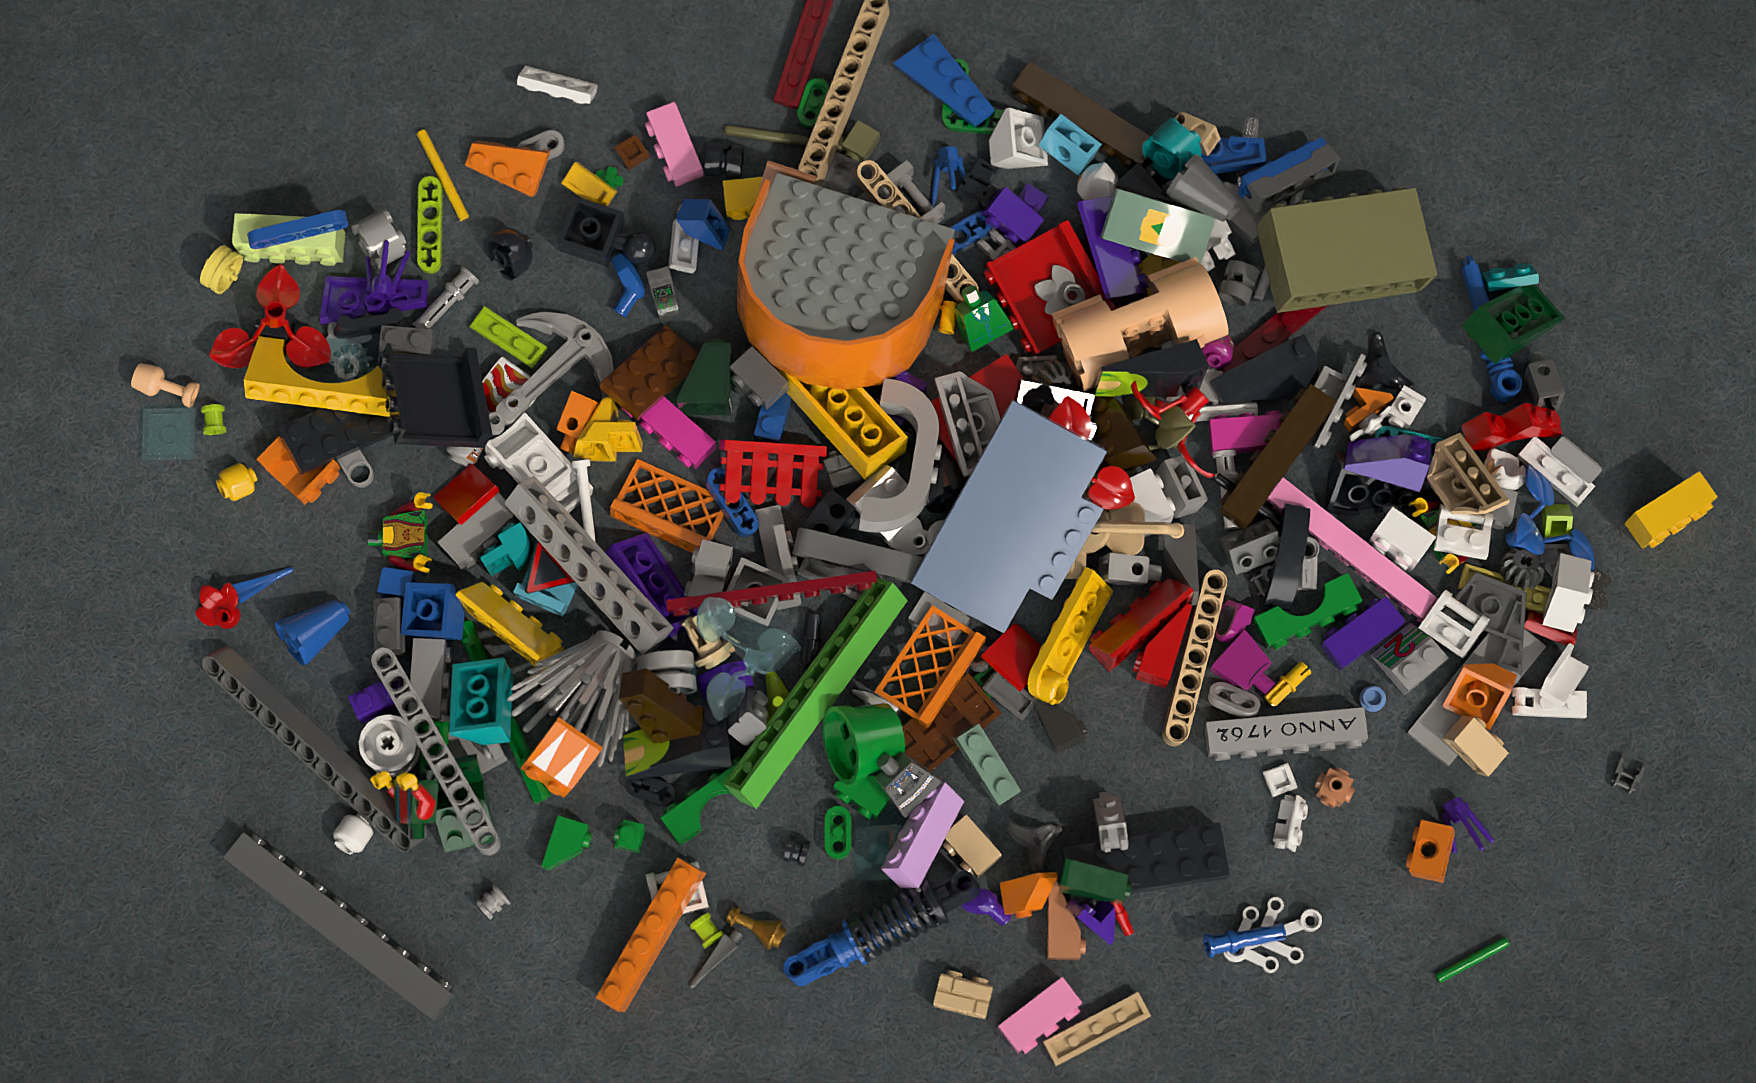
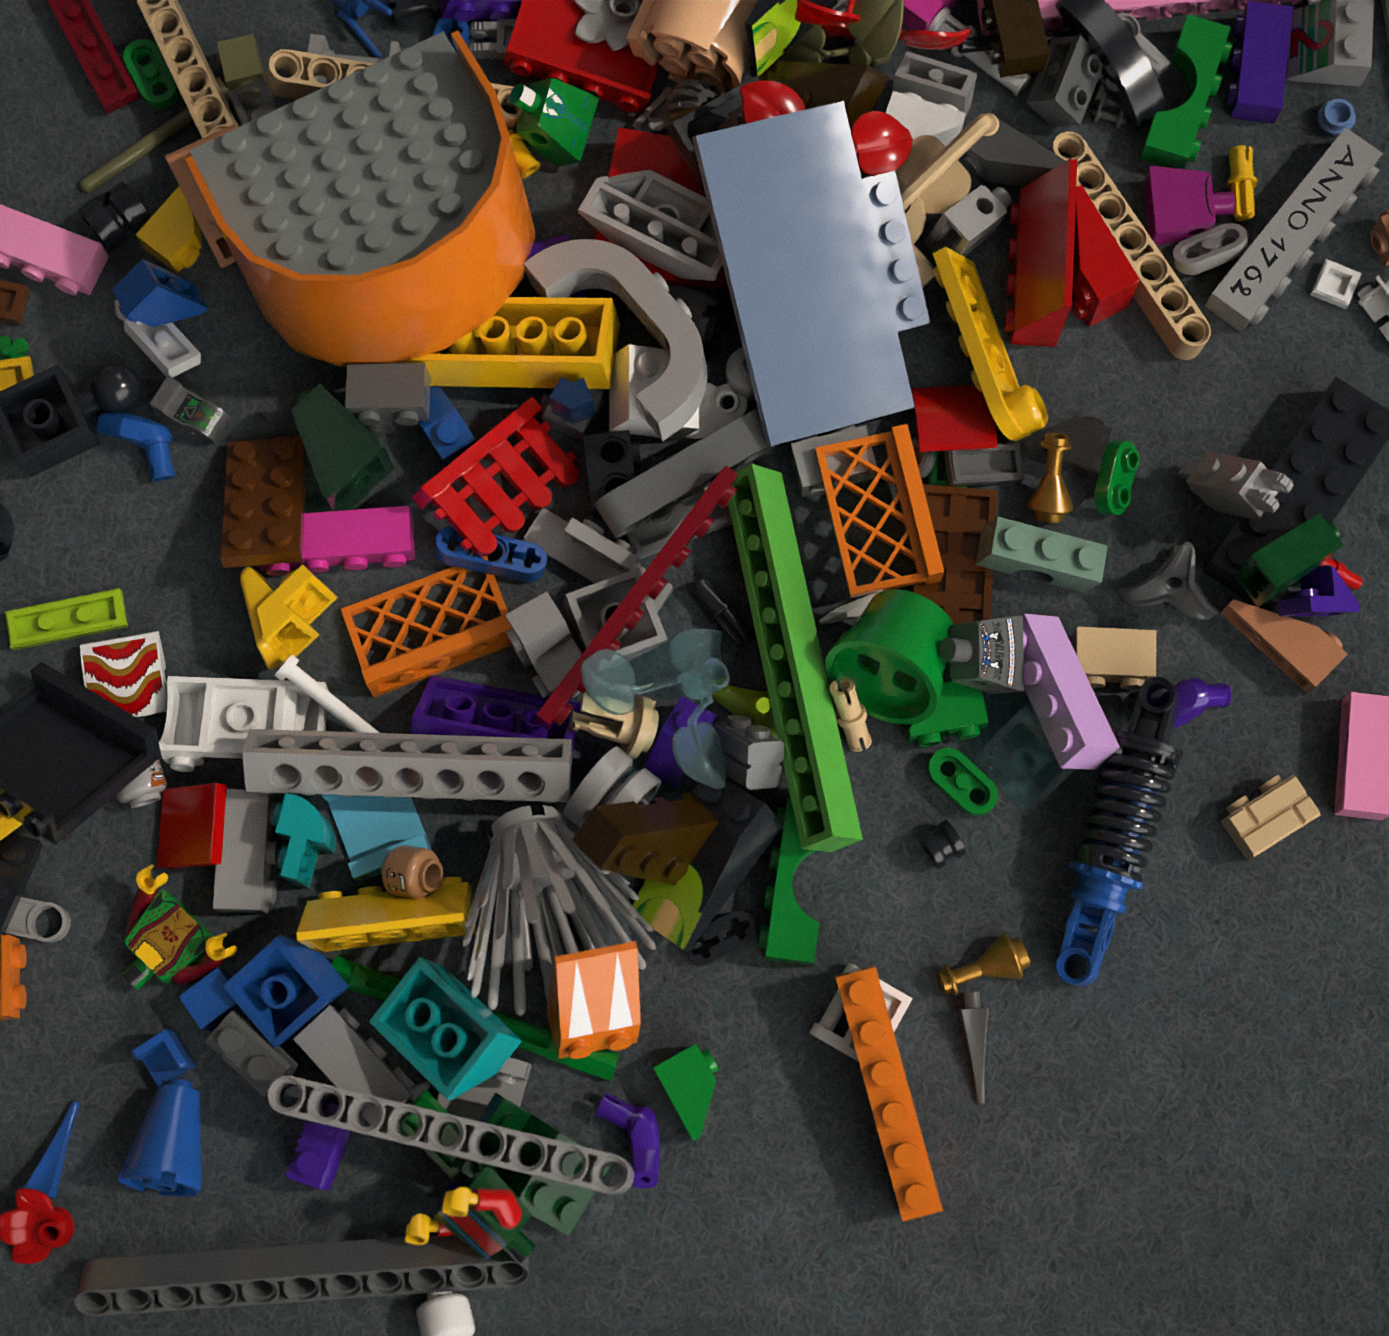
camera: 45 degrees left, 0 degrees up
white wheel [359,714,420,777] -> none
light grey bush [475,884,510,919] -> none
light grey piece [489,312,614,435] -> none
piece [525,540,575,594] -> none
orange torso [557,391,599,454] -> none
green brick [614,820,646,854] -> none
lime bush [690,913,724,948] -> none
orange slope [1000,872,1057,919] -> none
magenta rock [1215,600,1255,643] -> none
none -> blue panel [132,1029,196,1087]
none -> medium nougat head [381,845,443,899]
none -> dark blue piece [549,377,596,424]
none -> dark purple arm [595,1092,660,1188]
none -> tan pin [829,677,872,752]
none -> pearl gold piece [1027,433,1073,523]
none -> green plate [1094,441,1140,515]

